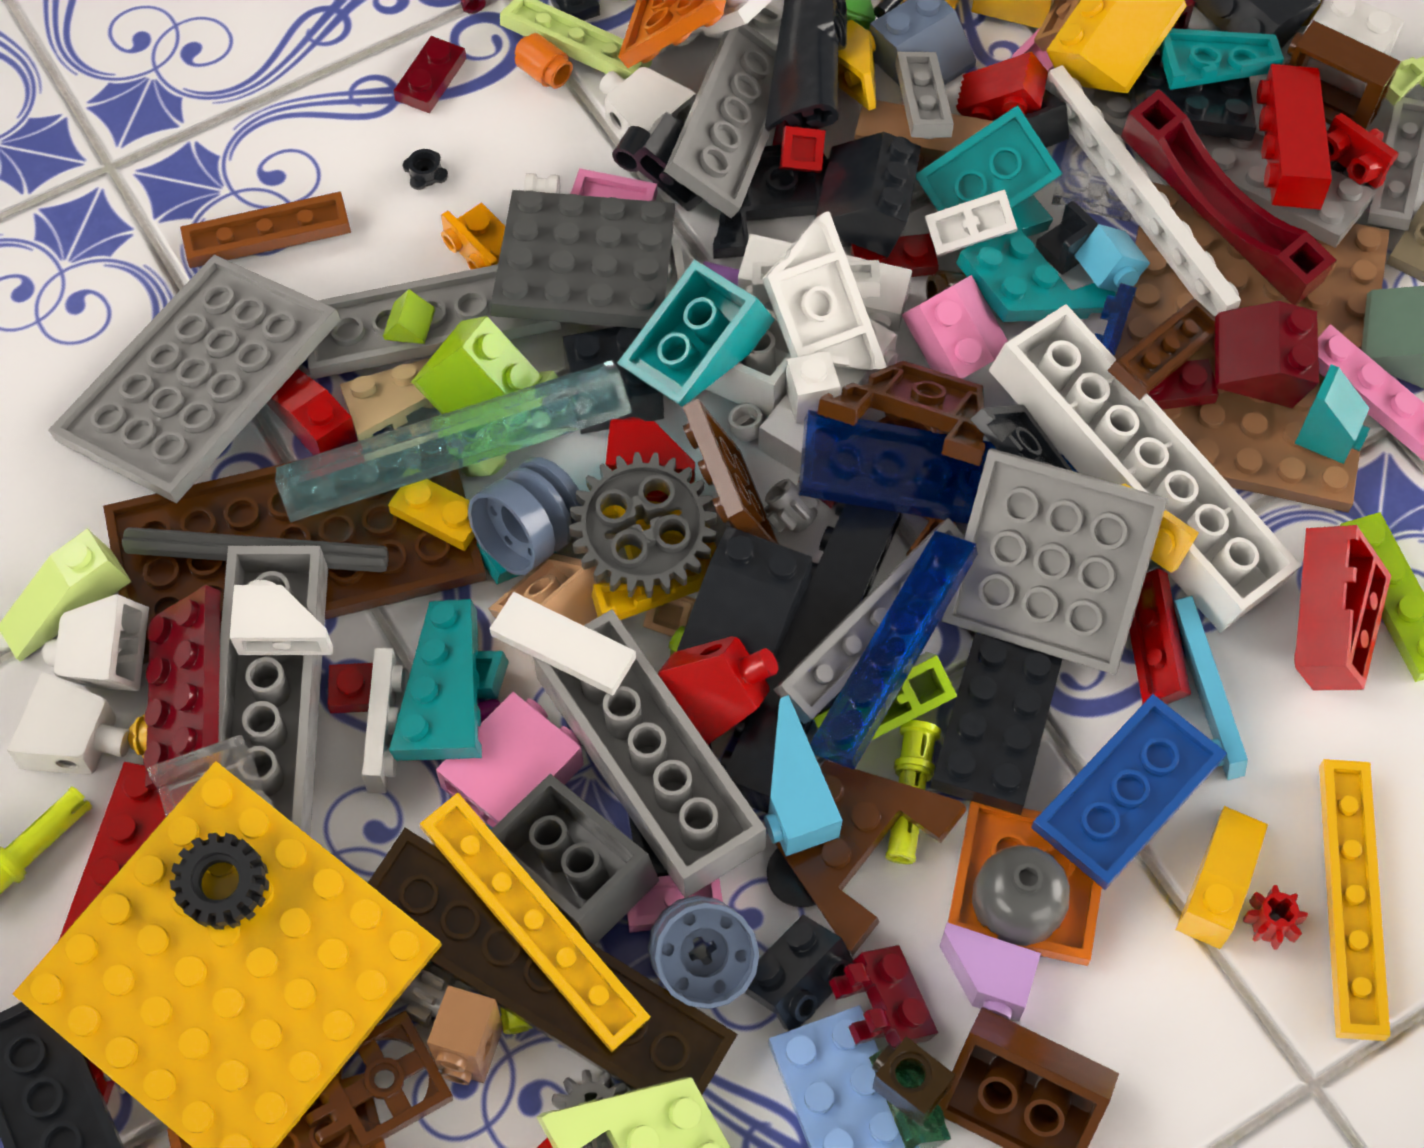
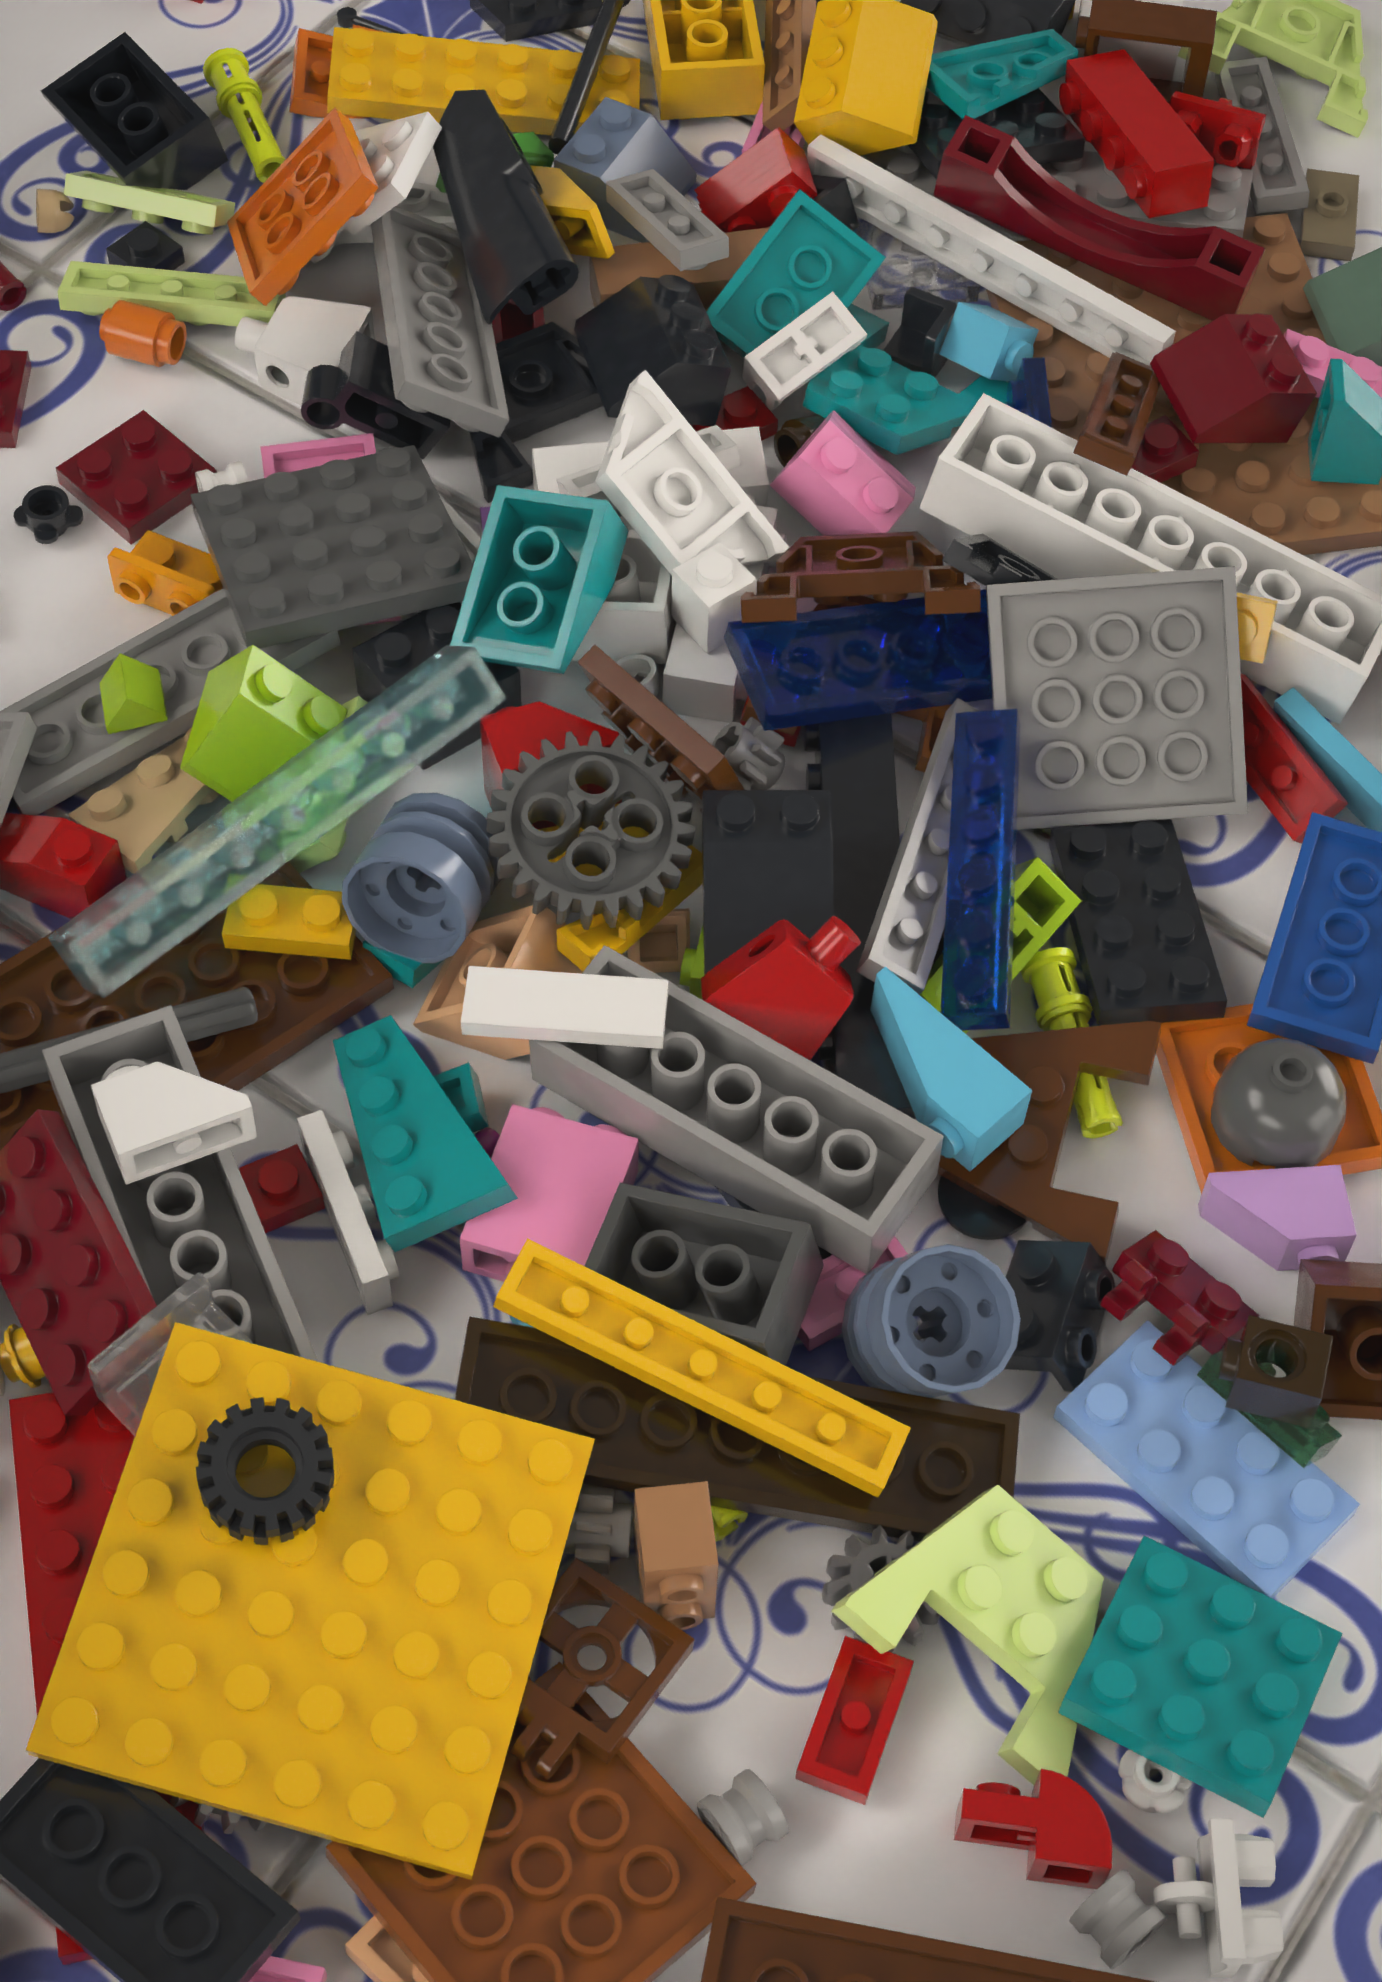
camera: 25 degrees left, 5 degrees down
red plate [780,126,826,173] -> none
none -> dark red plate [56,410,217,545]

